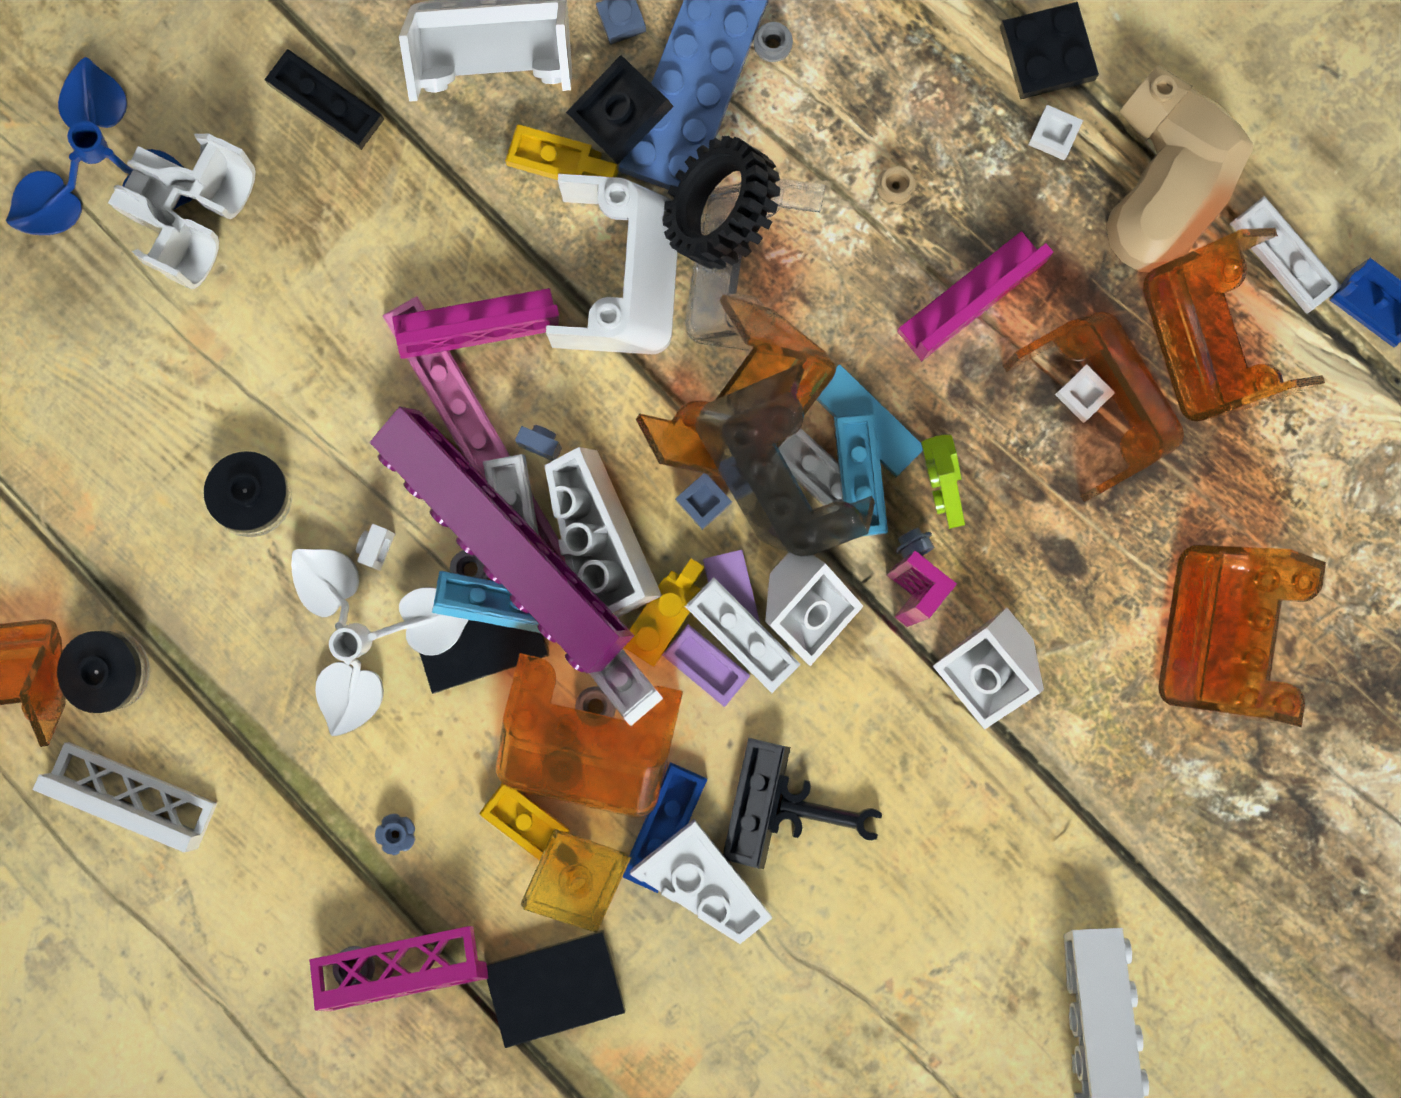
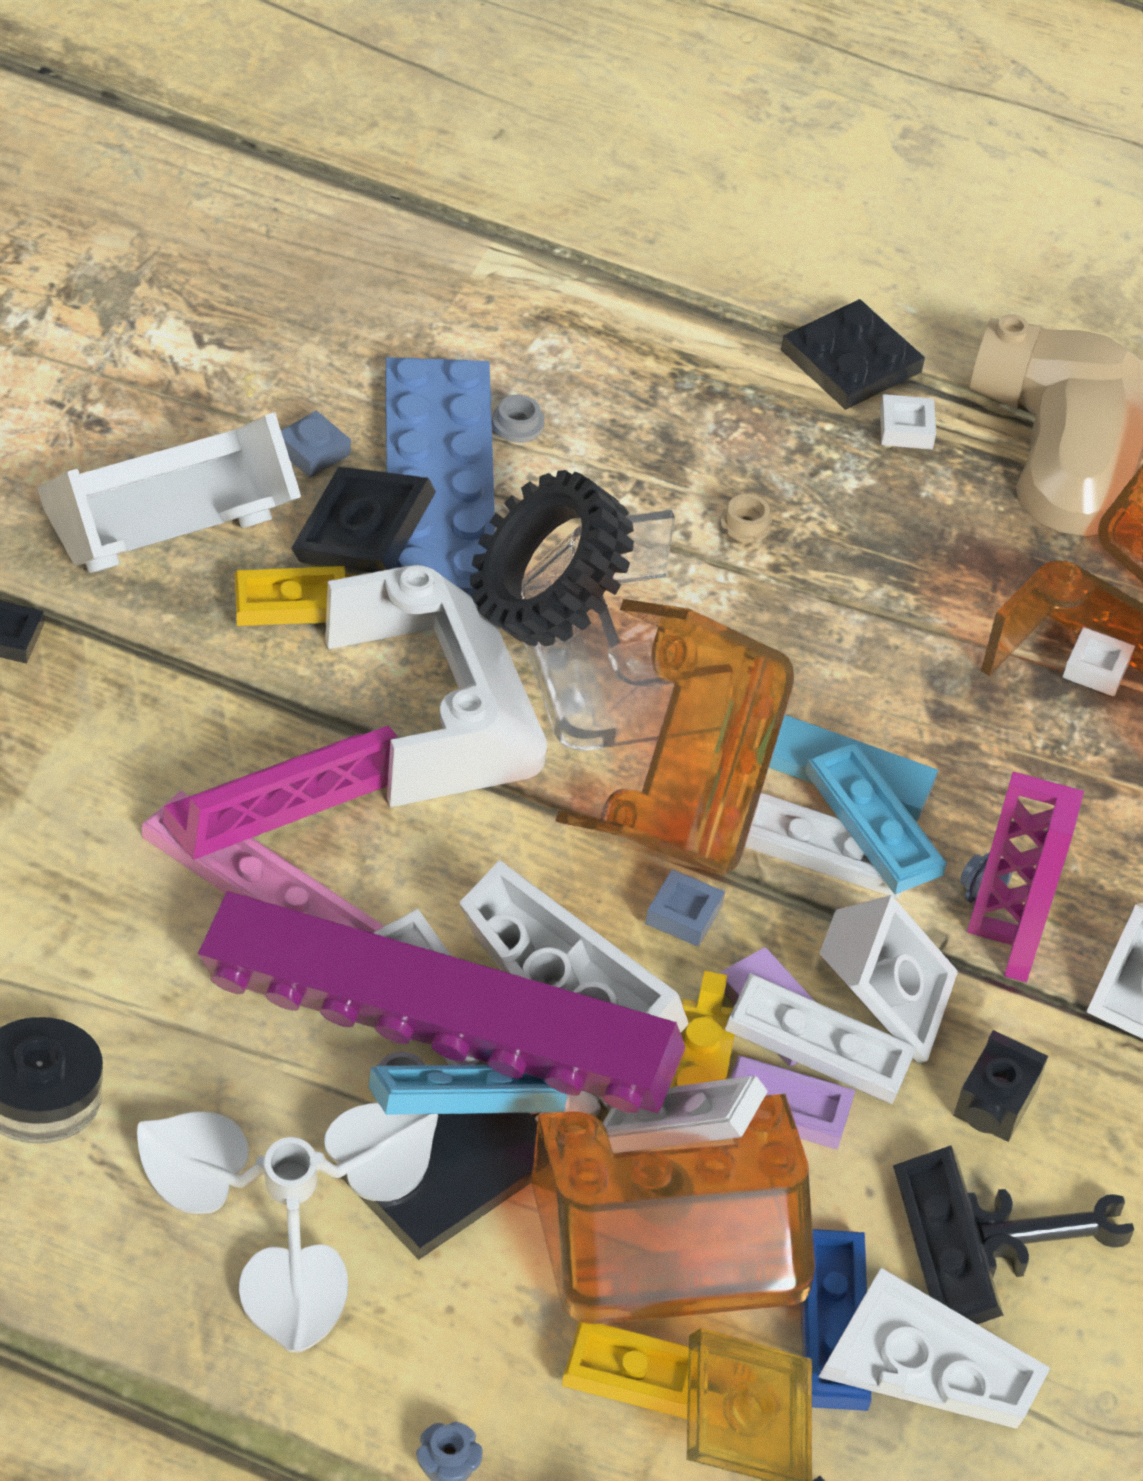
camera: 30 degrees left, 35 degrees down
white plate [356,524,395,571] -> none
sand blue plate [515,425,562,461] -> none
clear smoke windscreen [696,363,875,556] -> none
dark pink fence [897,231,1054,362] -> none
lime plate [921,434,965,529] -> none
none -> black brick [953,1030,1049,1142]

